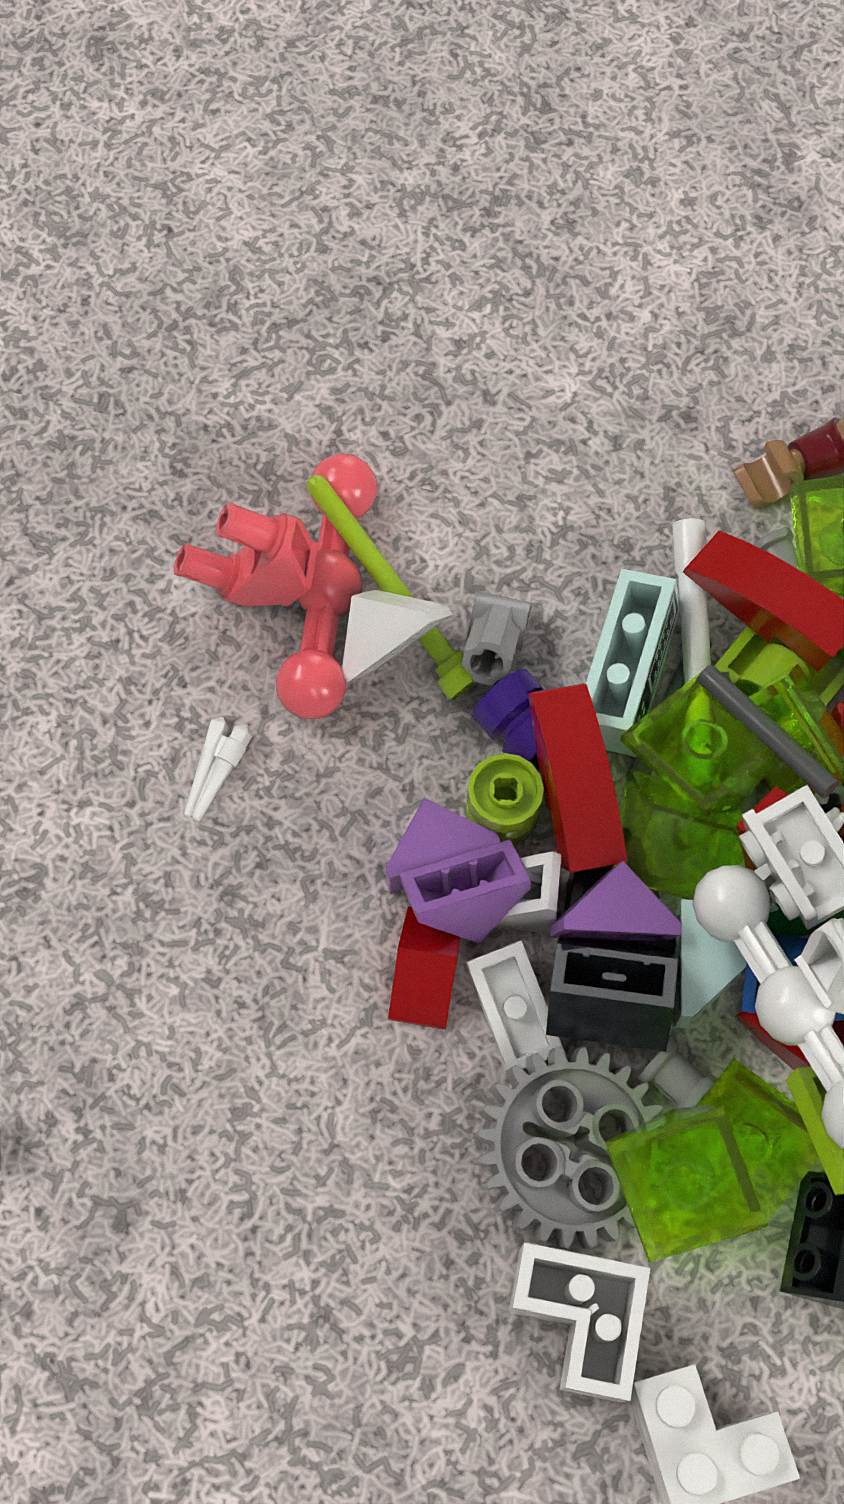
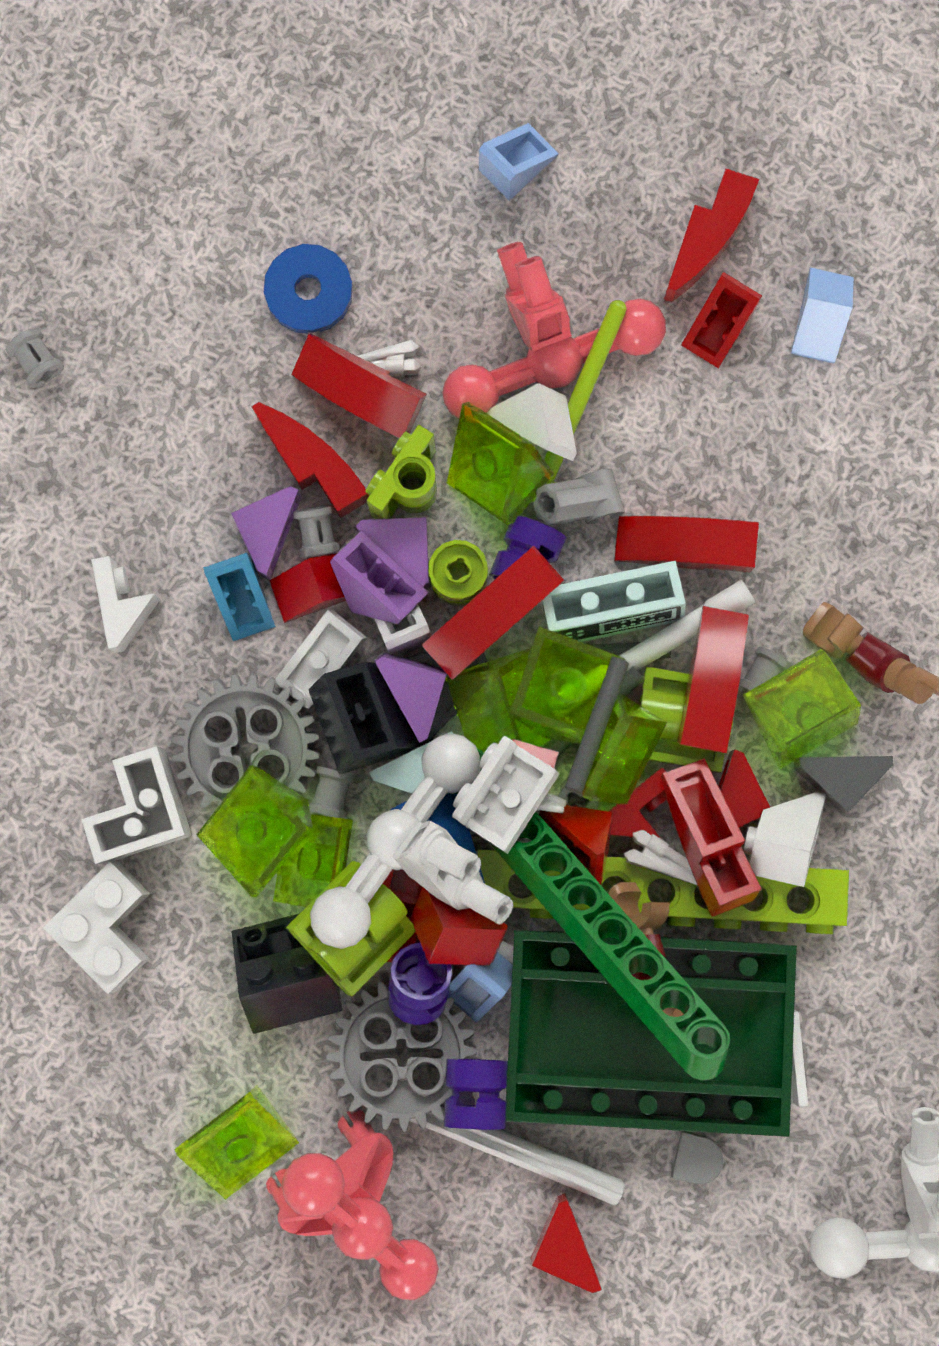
camera: 65 degrees right, 15 degrees up
none -> white slope [91,556,160,653]
none -> dark azure slope [203,553,276,641]
none -> medium lavender slope [231,486,302,580]
none -> red slope [251,402,369,519]
none -> blue tile [263,244,353,334]
none -> red slope [291,333,427,438]
none -> light grey bush [293,505,340,557]
none -> lime plate [365,424,437,519]
none -> clear neon green slope [446,402,554,525]
none -> light blue slope [479,123,559,201]
none -> red slope [614,516,759,573]
none -> red slope [664,168,760,302]
none -> red slope [681,272,762,369]
none -> light blue slope [791,267,854,363]

